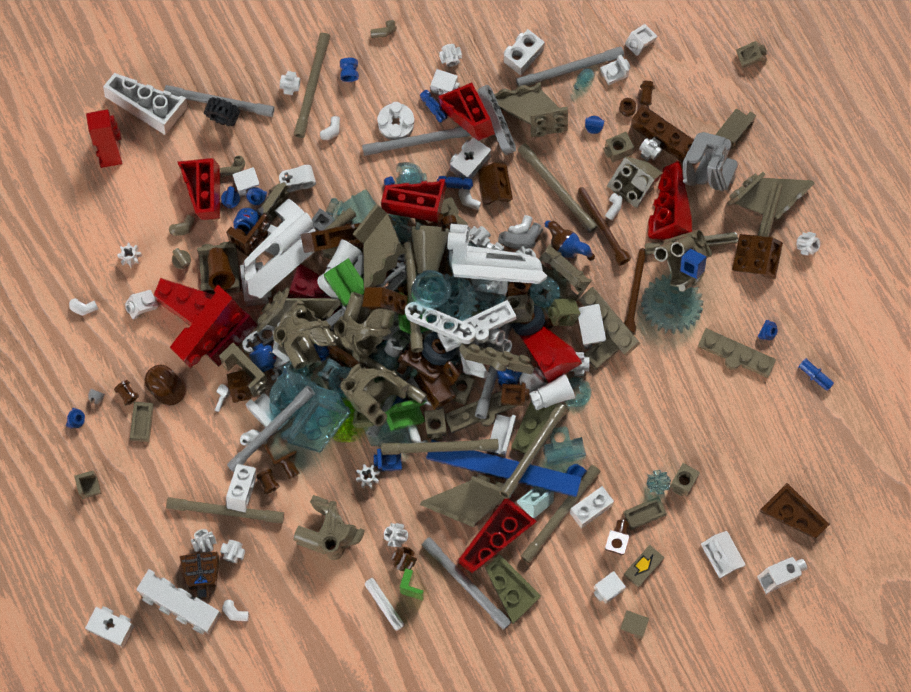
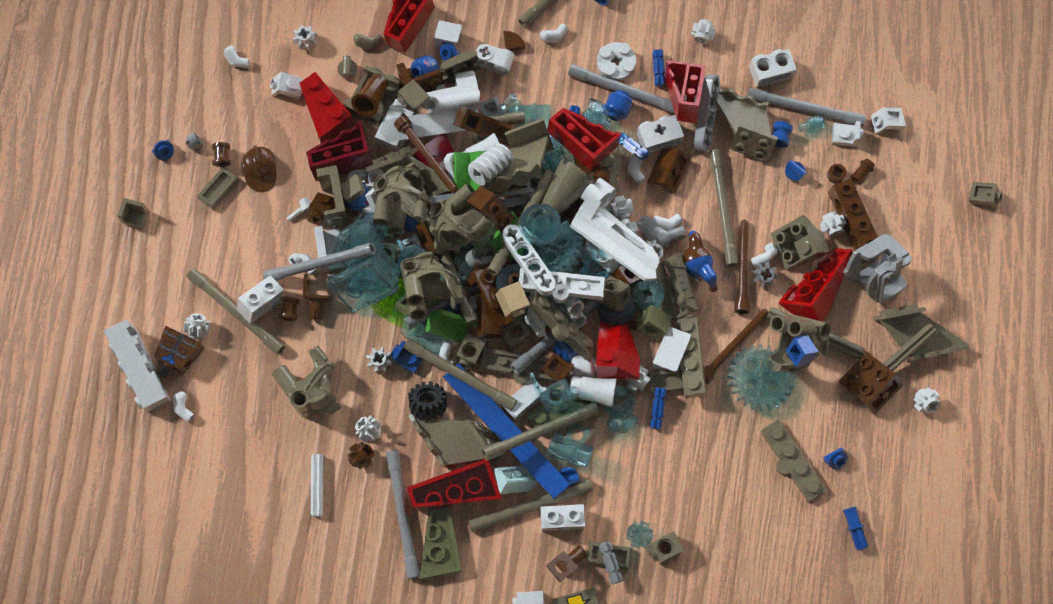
camera: 30 degrees right, 0 degrees up
white brick [85,606,134,648] -> none
red wedge [169,285,245,369] -> none
dark tan arm [220,155,245,177] -> none
white gear [220,540,246,563] -> none
blue plate [221,187,240,208] -> none
bright green panel [400,569,424,600] -> none
white brick [430,69,460,95] -> none
dark tan brick [603,132,634,162] -> none
dark tan panel [715,109,756,149] -> none
none -> dark tan tile [341,174,366,203]
none -> reddish brown piece [394,115,458,193]
none -> dark tan panel [397,80,430,109]
none -> black tyre [408,381,447,421]
none -> white piece [468,144,514,186]
none -> tan brick [495,281,530,317]
none -> reddish brown tile [503,31,525,51]
none -> clear light blue piece [529,373,574,413]
none -> light grey axle [599,541,623,584]
none -> blue head [604,90,633,121]
none -> clear light blue arm [607,413,639,433]
none -> blue axle [650,387,666,429]
none -> light grey gear [752,262,778,287]
none -> blue wheel [771,121,793,148]

